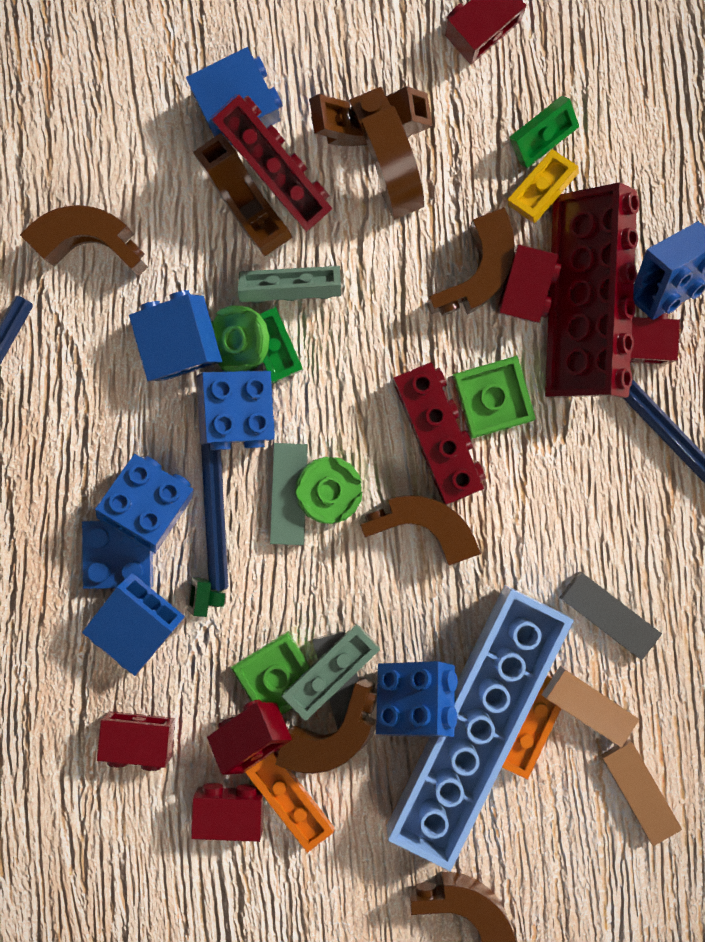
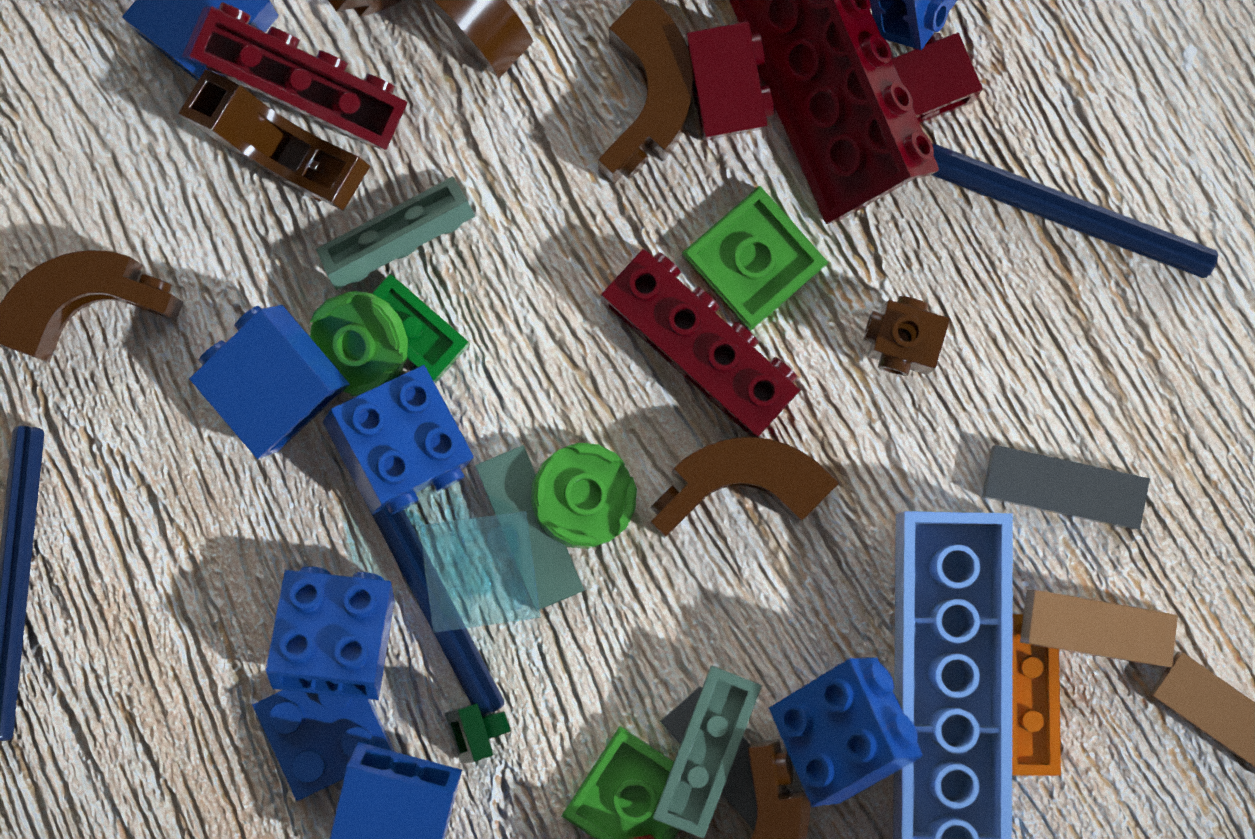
camera: 25 degrees left, 5 degrees down
none -> clear light blue plate [420,511,541,633]
none -> reddish brown brick [863,296,950,376]

